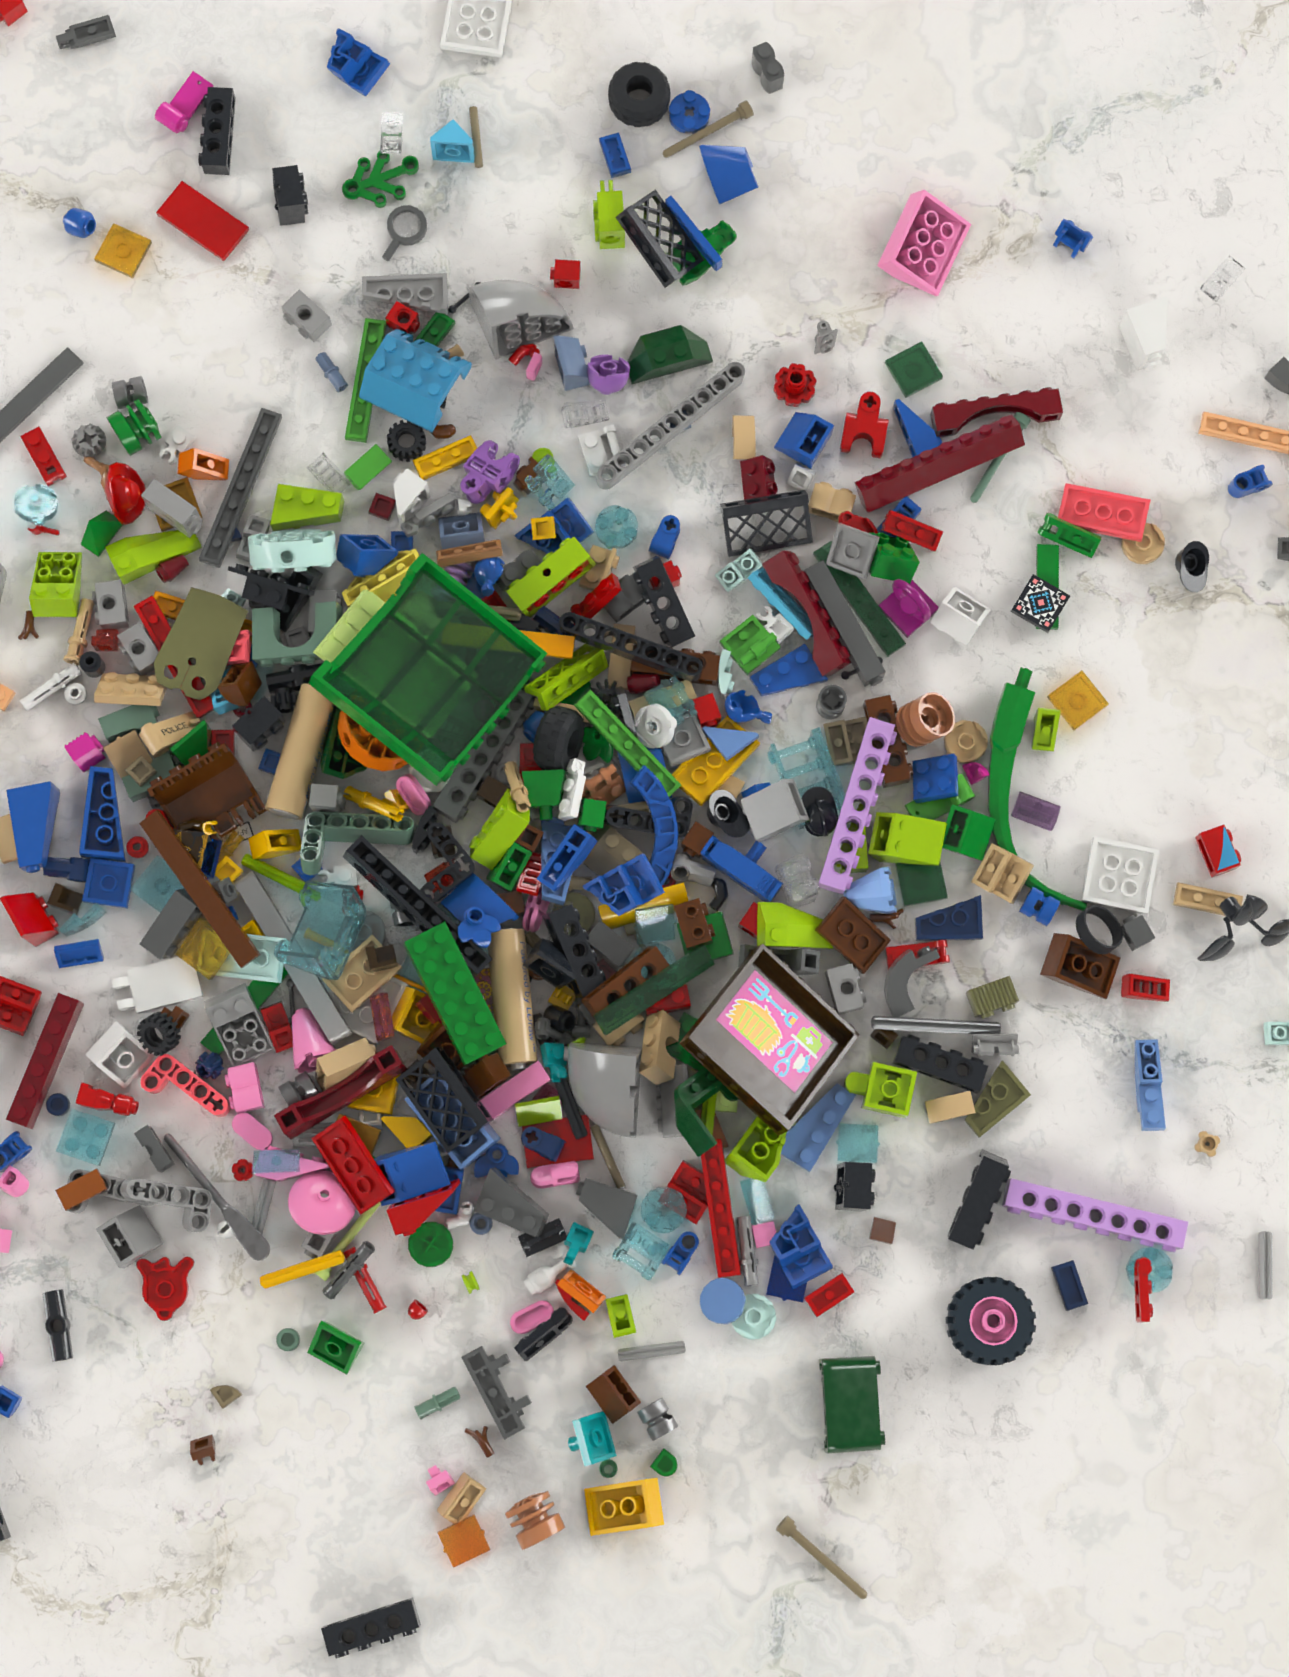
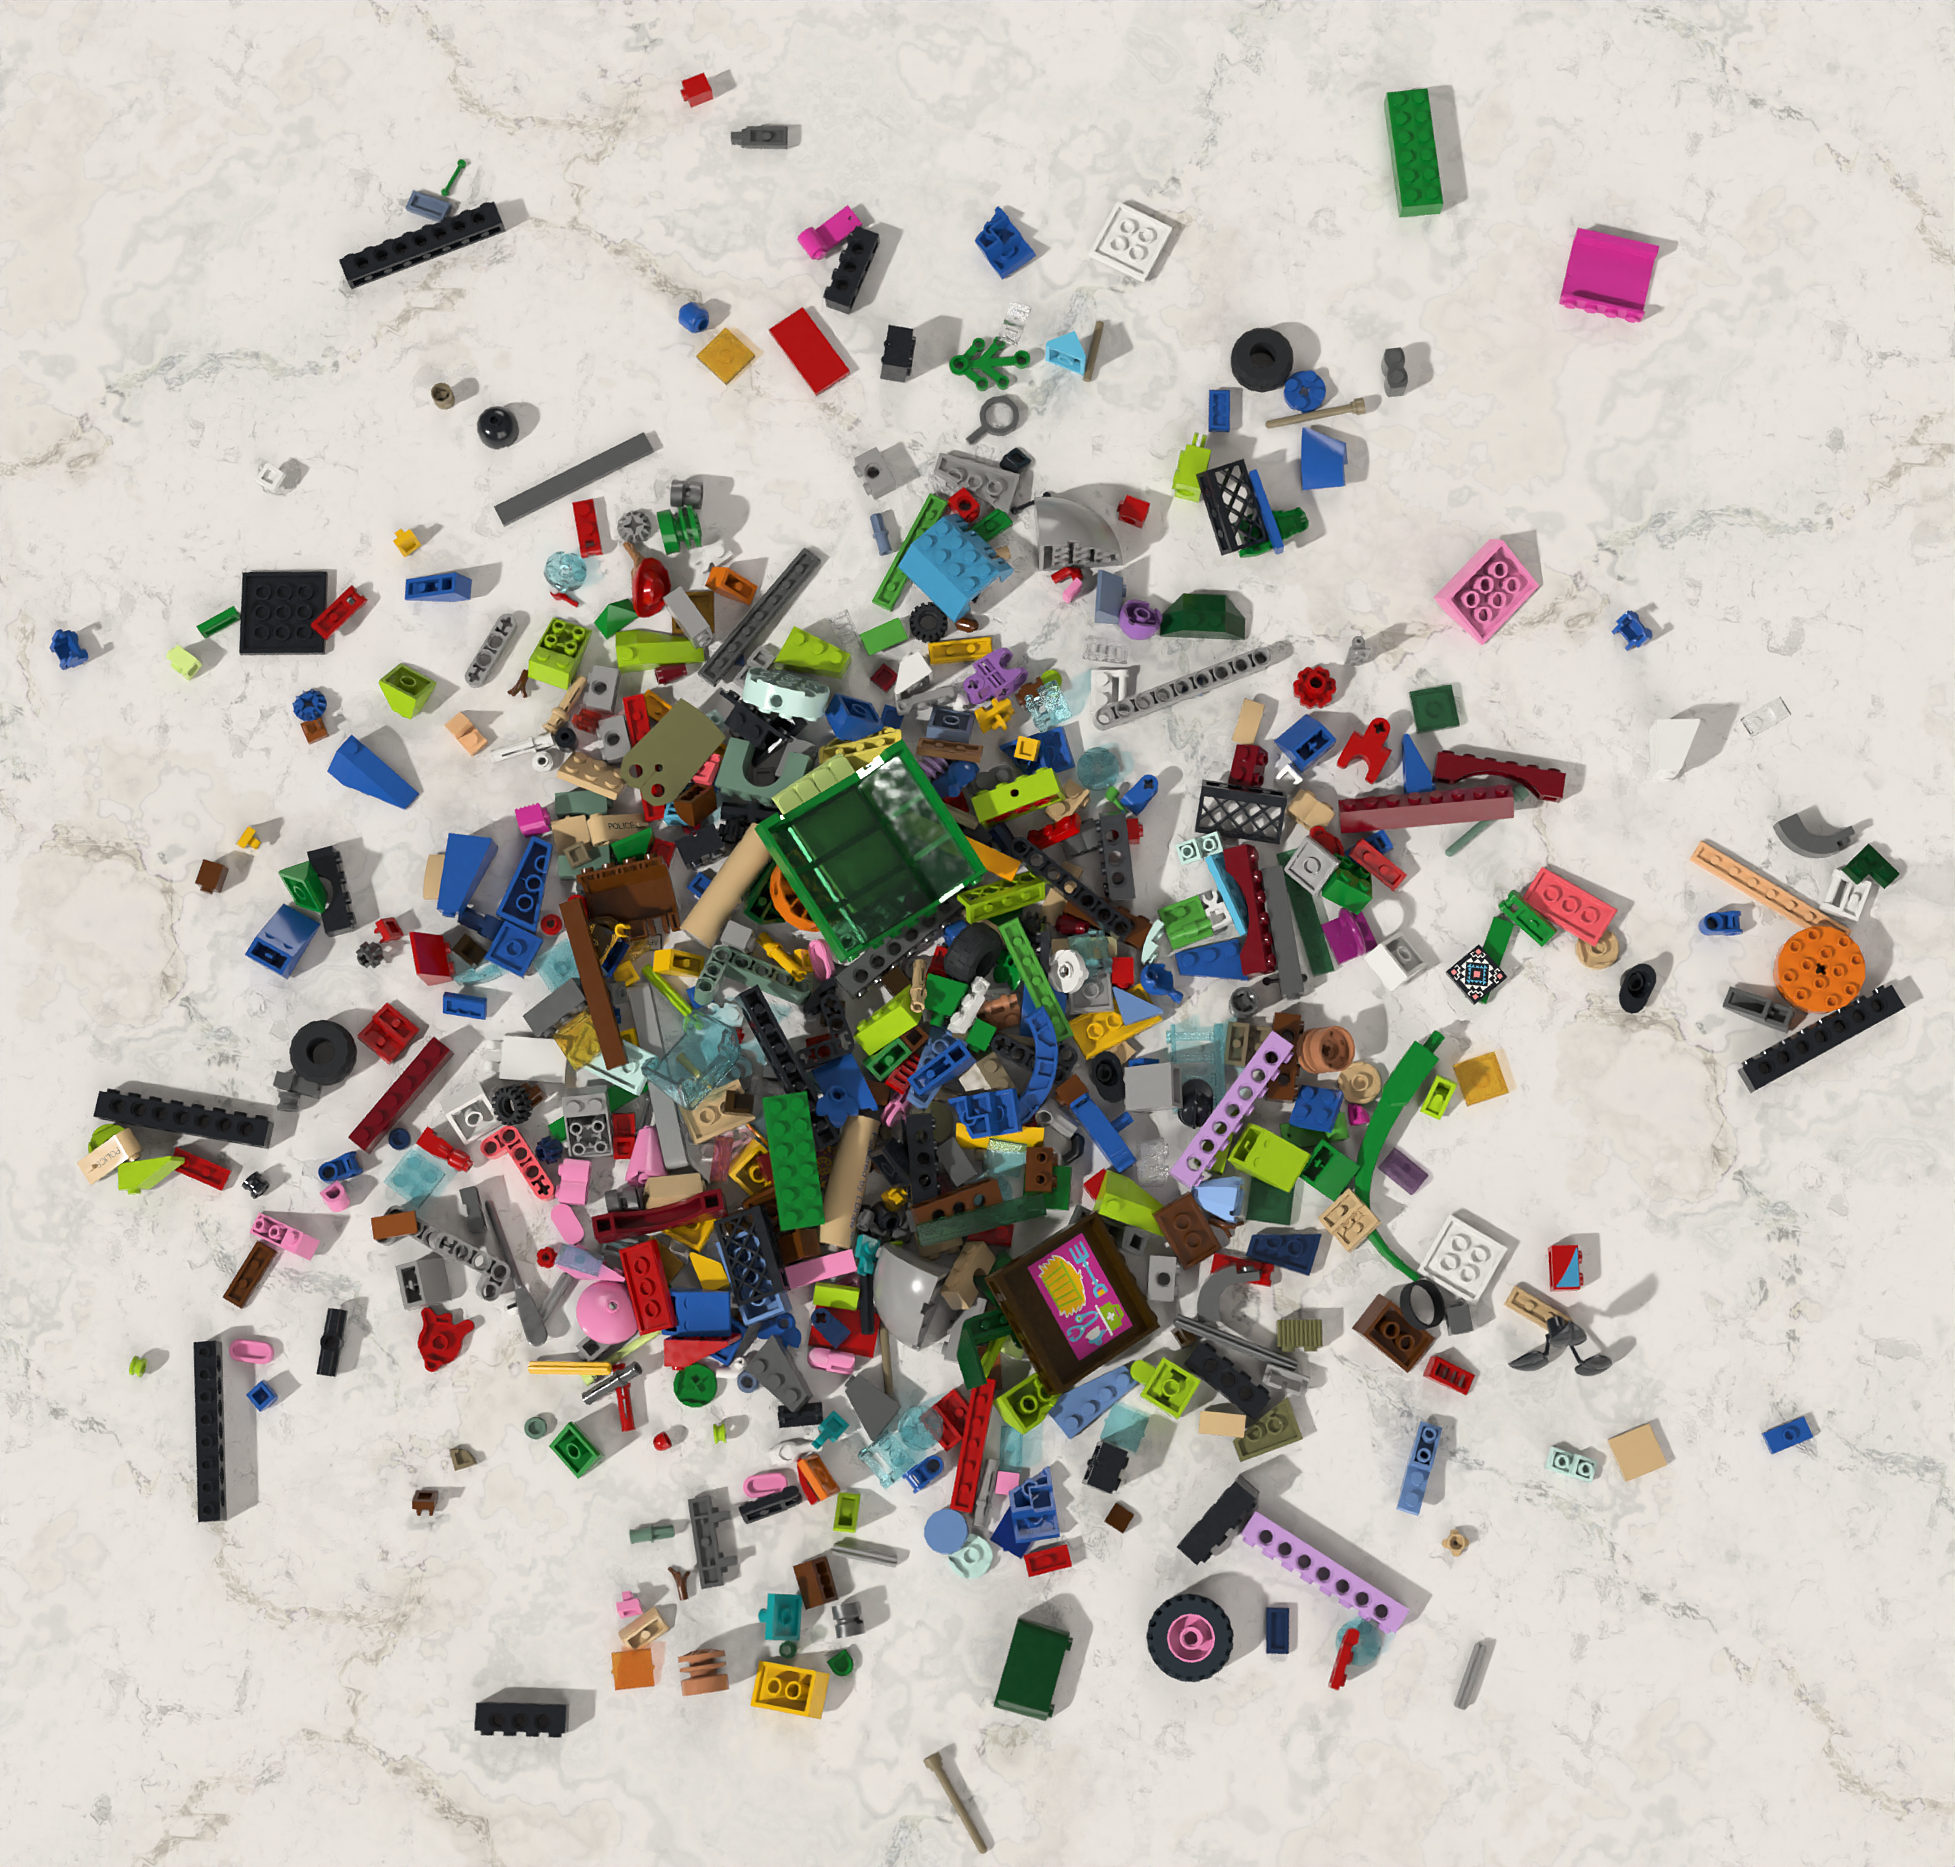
camera: 25 degrees right, 0 degrees up
blue wheel [1019,887,1060,927] -> none
none -> black slope [999,447,1031,474]
none -> bright green hand [1105,786,1128,814]

